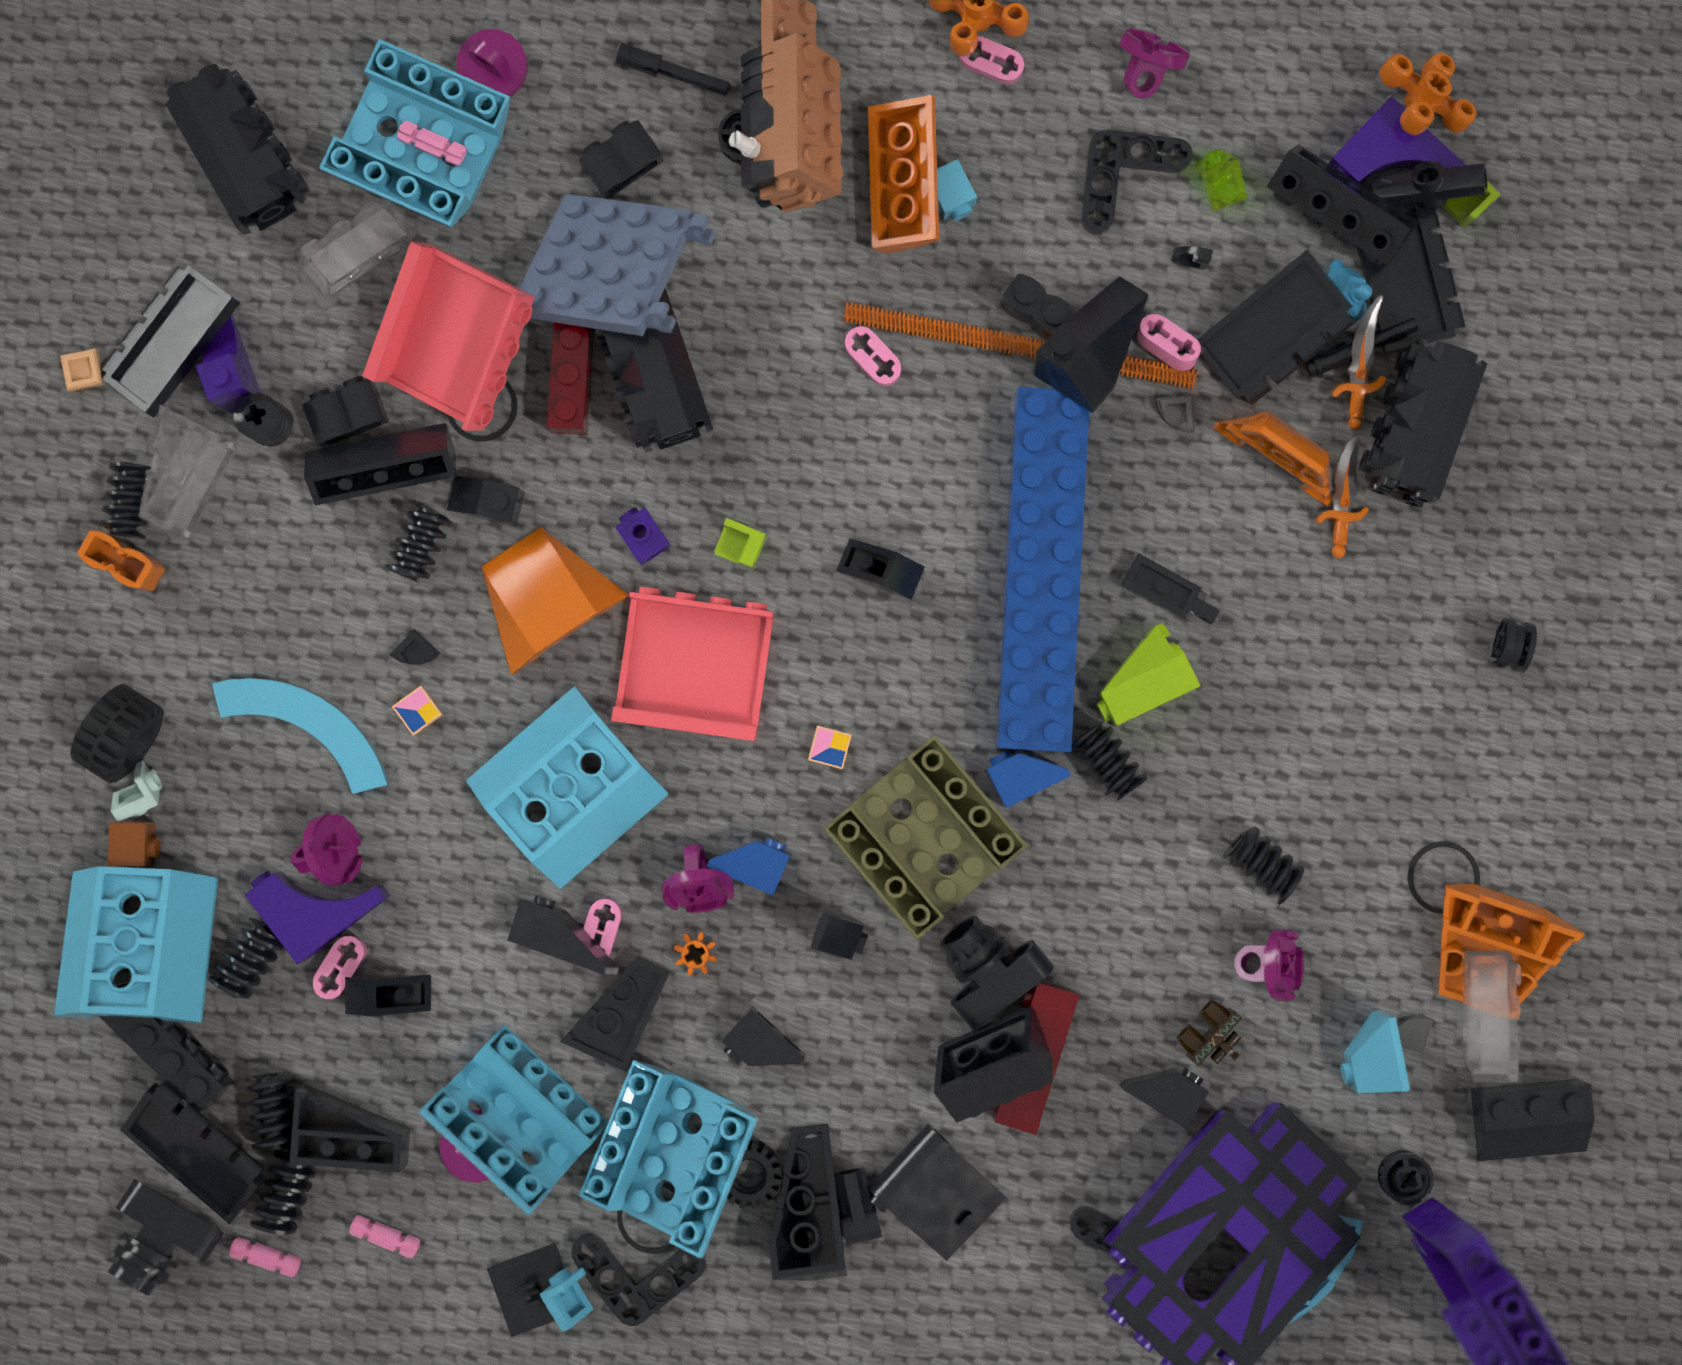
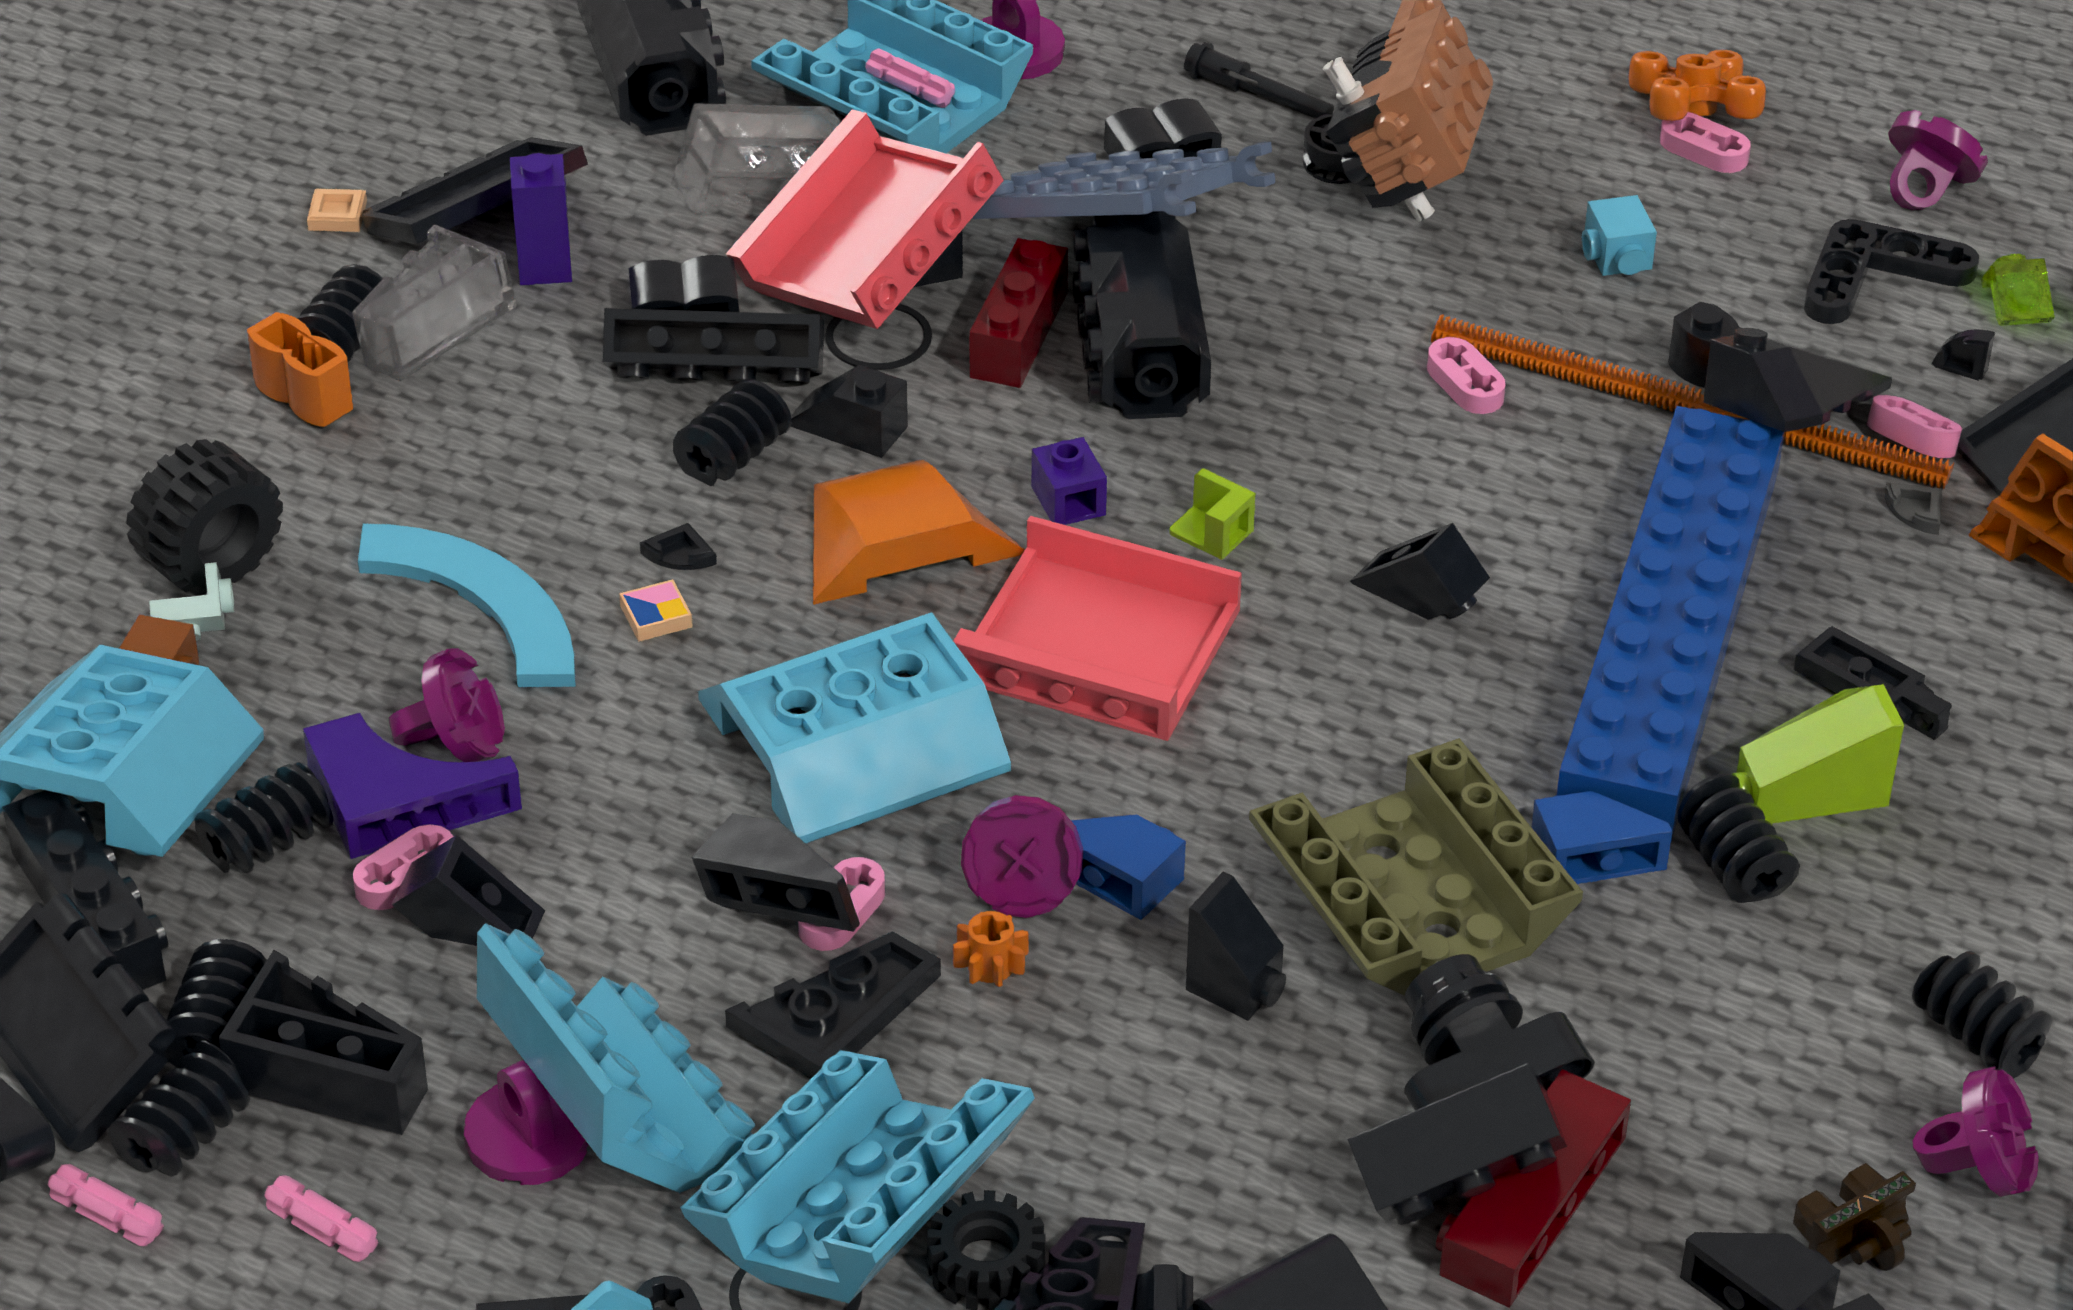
camera: 15 degrees right, 45 degrees down
black piece [233,393,294,447] -> none
black slope [722,1006,805,1066] -> none
tile [808,725,852,769] -> none
orange slope [868,95,939,253] -> none

